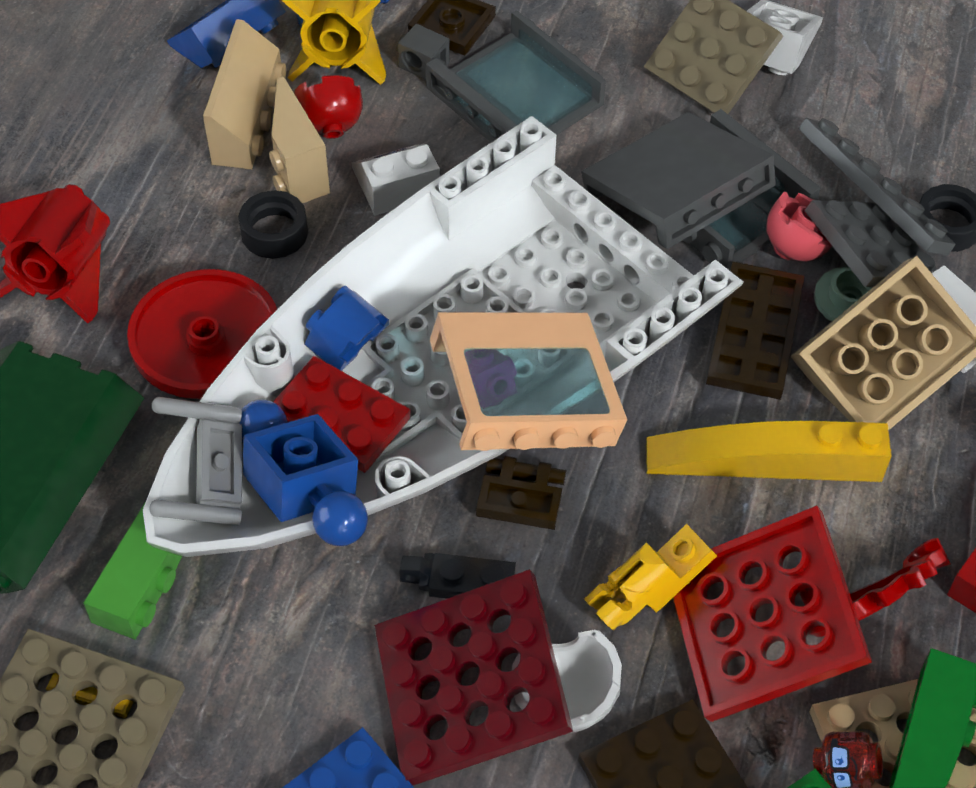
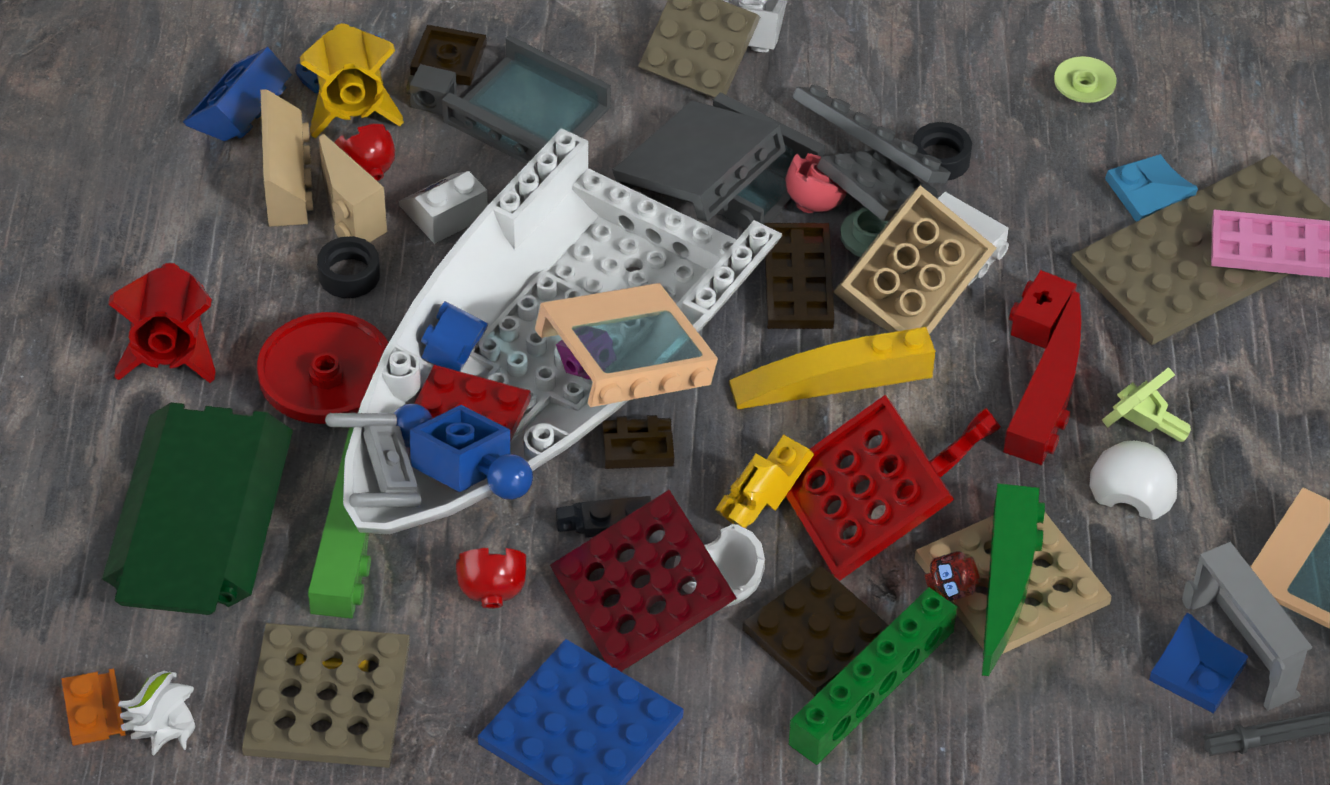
camera: 15 degrees left, 5 degrees down
none -> red cylinder [456,548,526,609]

